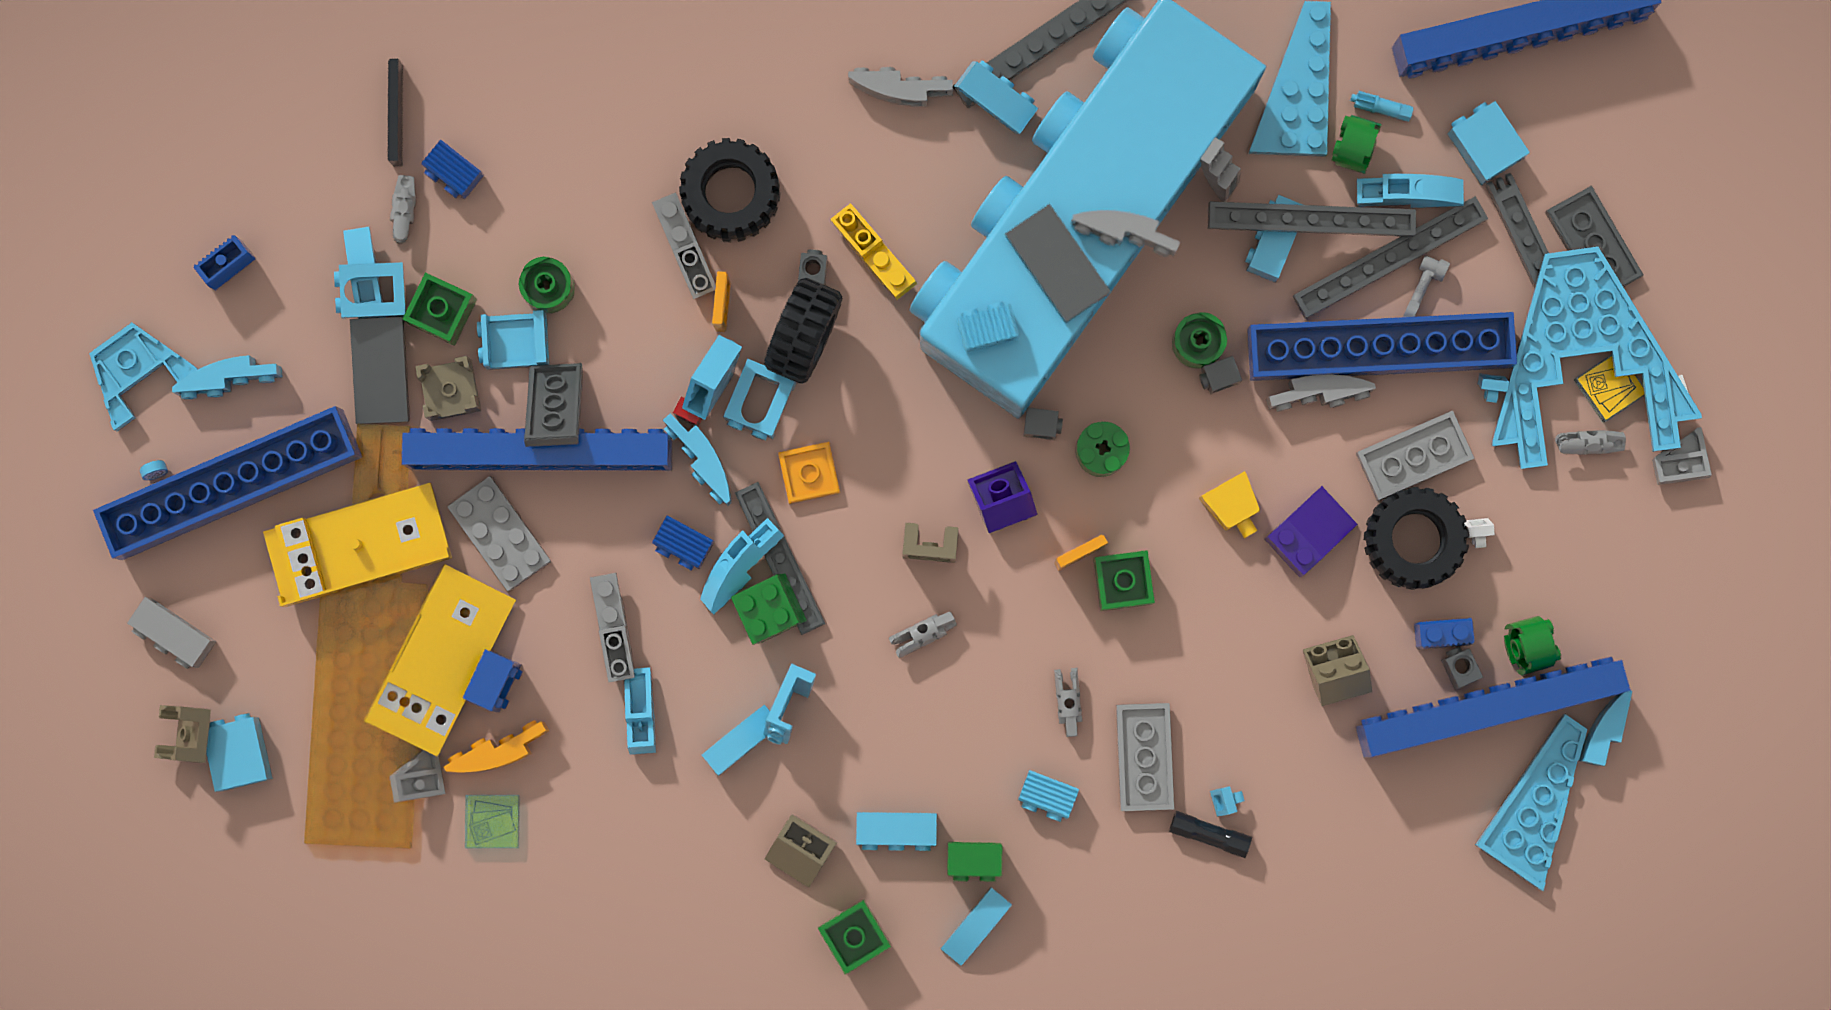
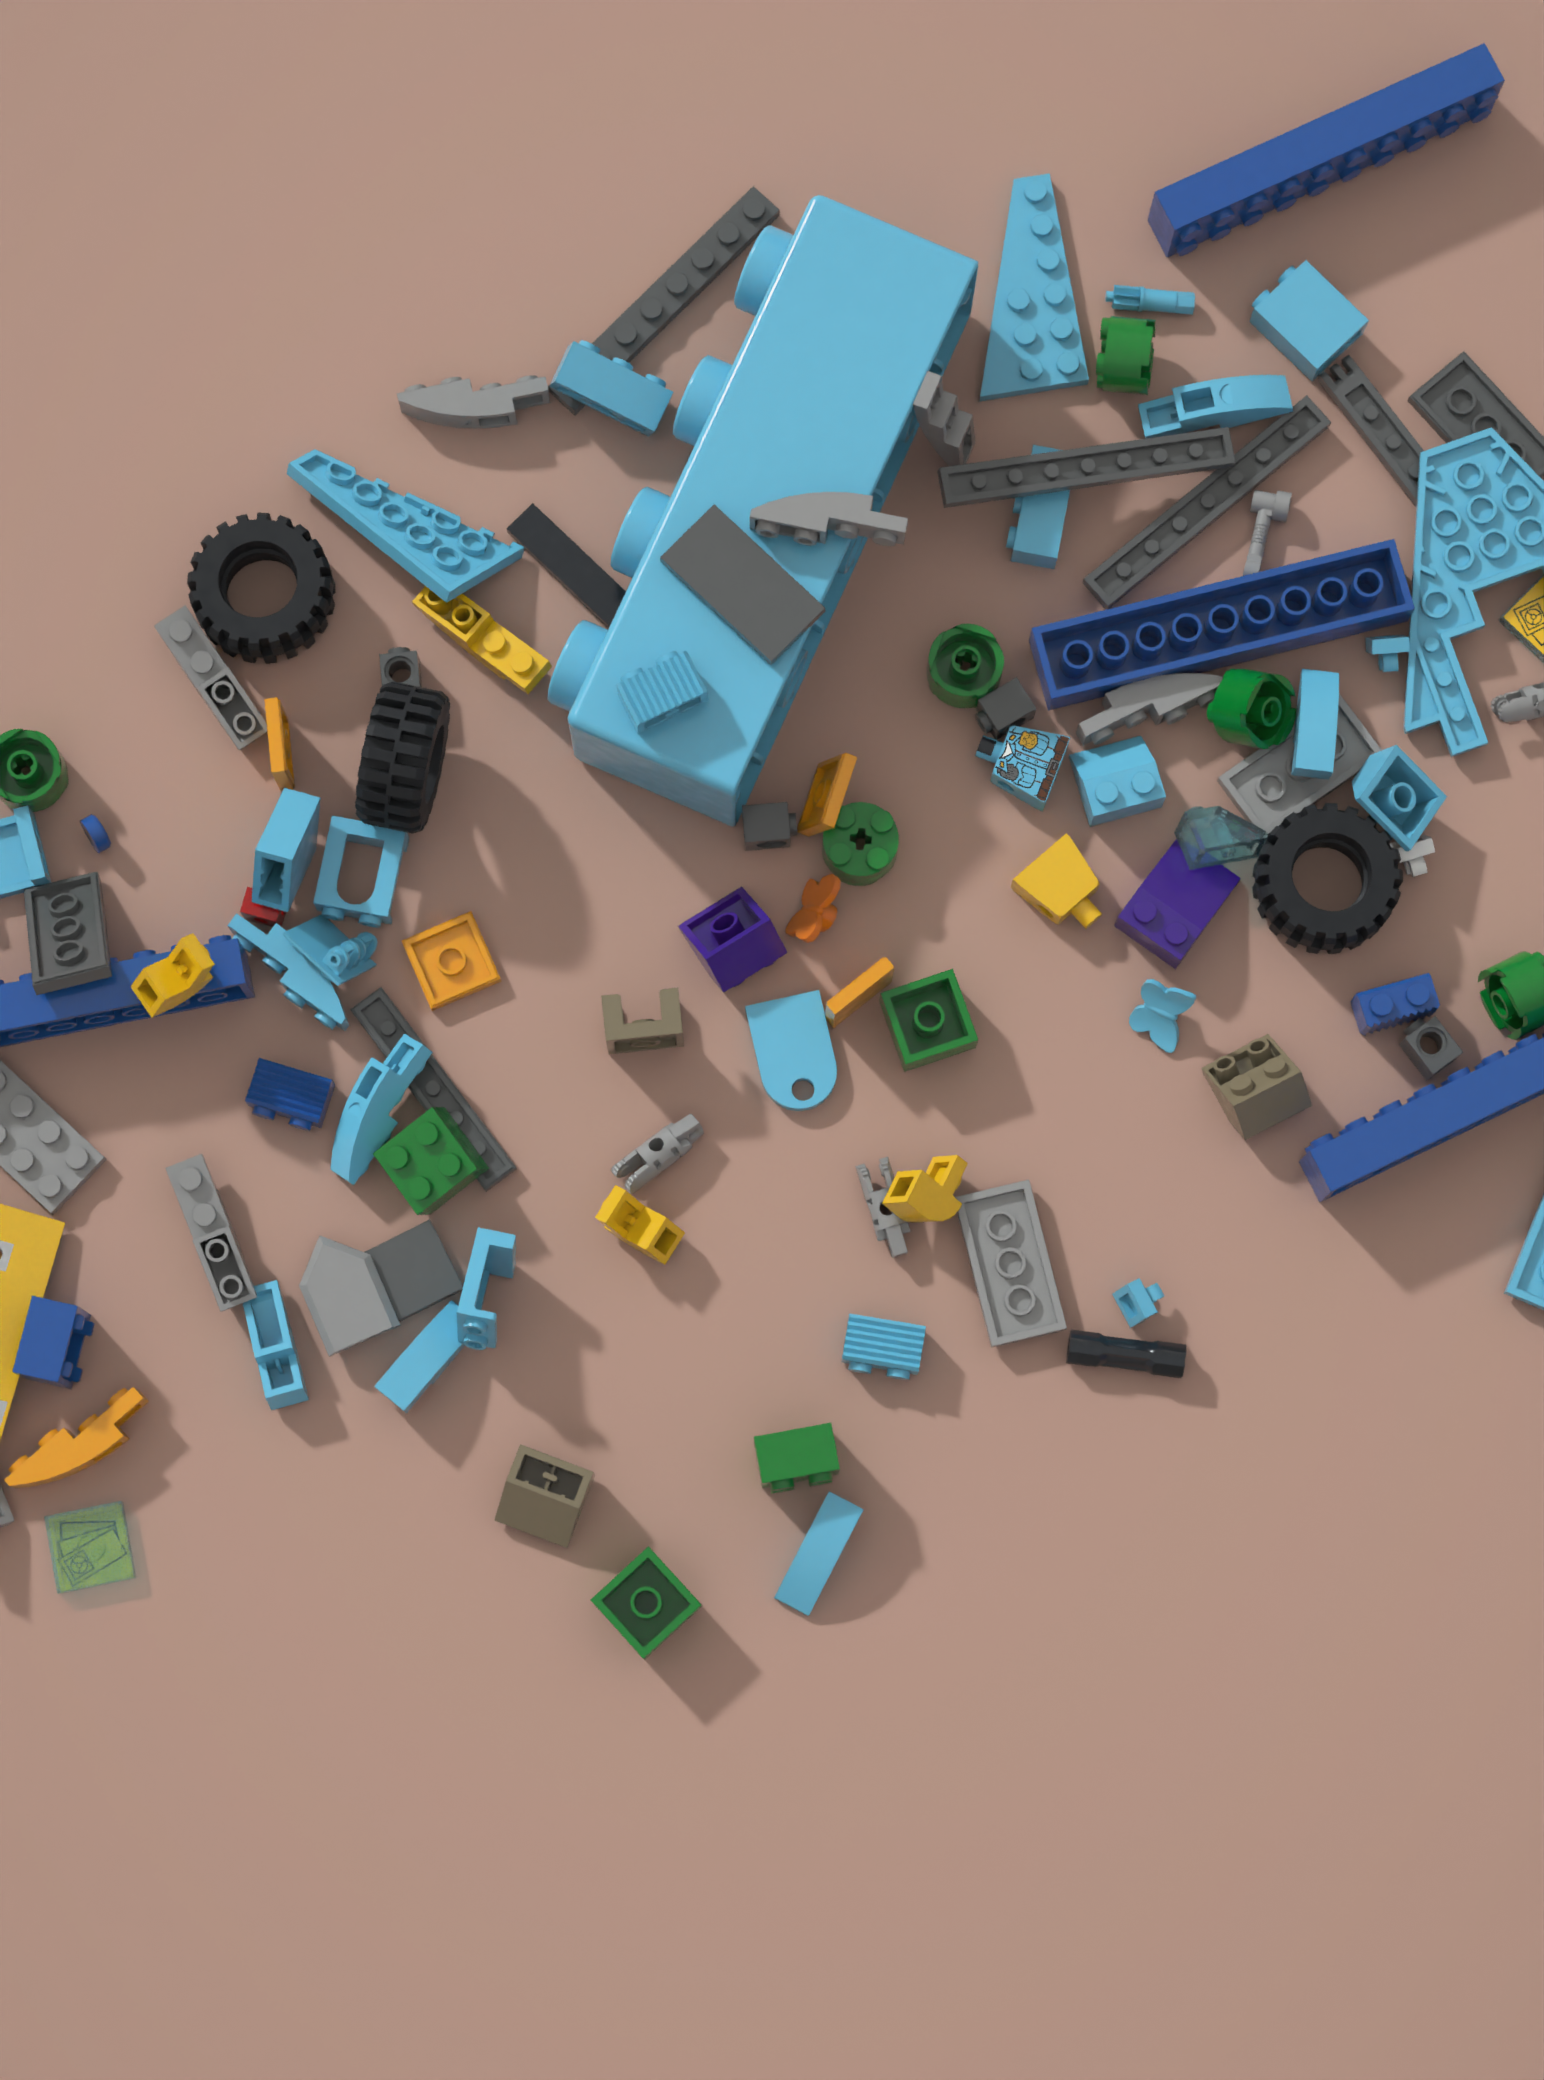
camera: 15 degrees left, 5 degrees down
medium azure brick [856,812,937,851] -> none
none -> blue tile [80,814,111,853]
none -> yellow brick [130,933,215,1018]
none -> medium azure hinge [283,915,377,986]
none -> medium azure wing [287,449,525,603]
none -> light grey tile [299,1235,401,1357]
none -> dark grey tile [365,1220,463,1322]
none -> black tile [507,503,626,629]
none -> yellow brick [595,1185,685,1265]
none -> medium azure tile [745,990,837,1111]
none -> orange animal [785,874,841,943]
none -> light orange tile [797,752,857,837]
none -> yellow brick [882,1155,968,1223]
none -> torso [975,726,1070,812]
none -> medium azure slope [1069,736,1166,827]
none -> medium azure animal [1129,979,1197,1053]
none -> clear light blue slope [1174,806,1268,870]
none -> green brick [1207,669,1296,749]
none -> medium azure slope [1291,668,1339,780]
none -> medium azure slope [1352,745,1447,851]

